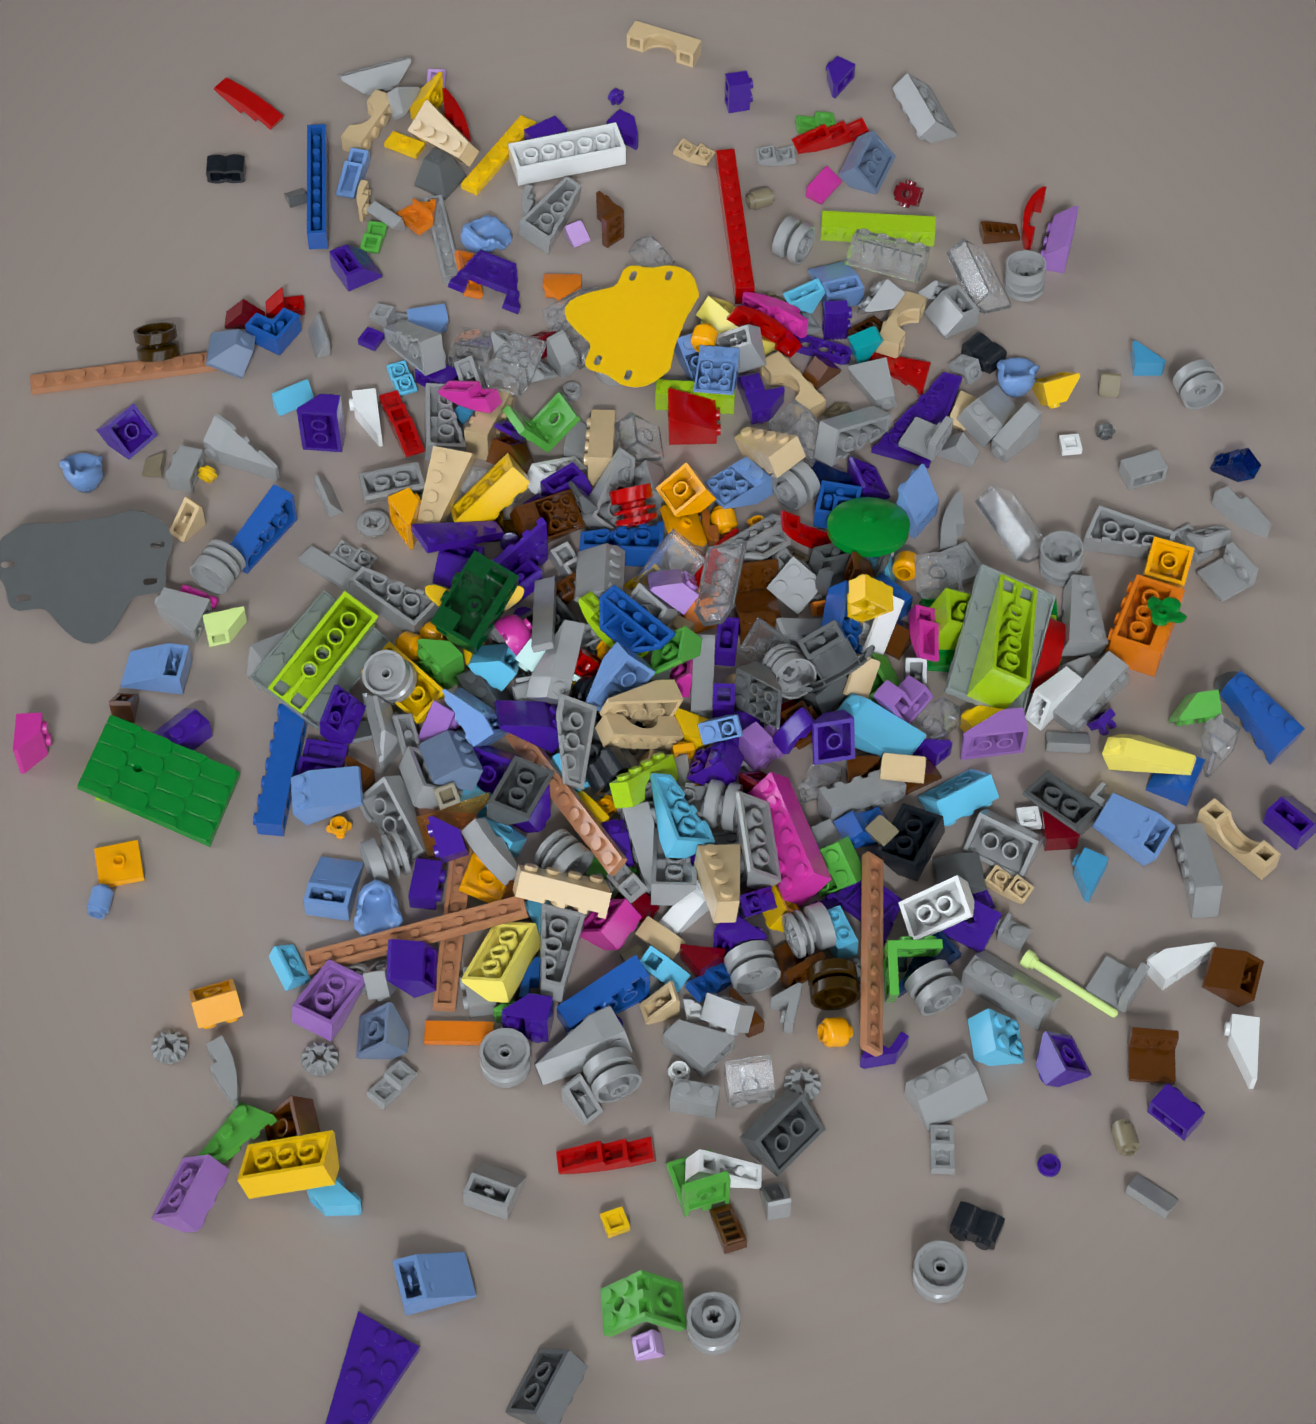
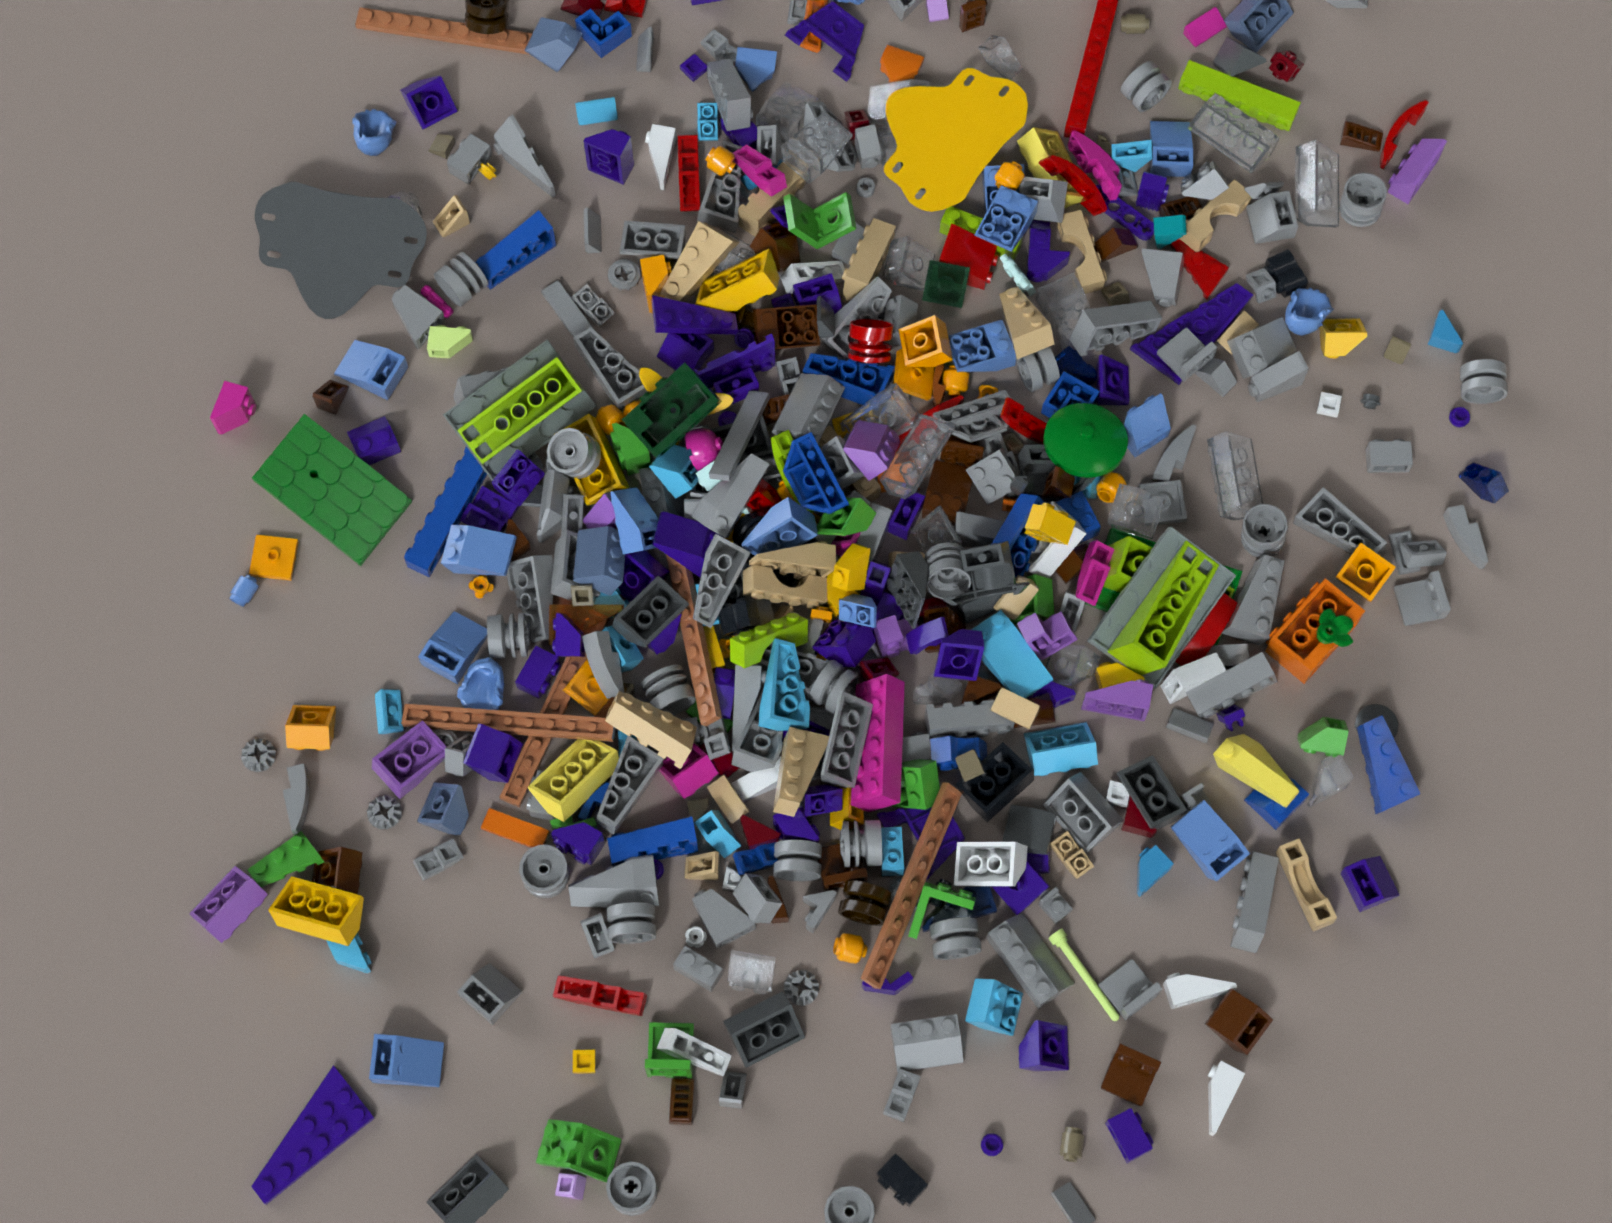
camera: 20 degrees right, 15 degrees up
none -> light orange head [705,145,736,176]
none -> yellow slope [832,543,871,591]
none -> clear green slope [921,260,970,308]
none -> light aqua plate [1000,254,1036,296]
none -> dark grey slope [1213,37,1267,77]
none -> dark purple plate [1449,407,1470,427]

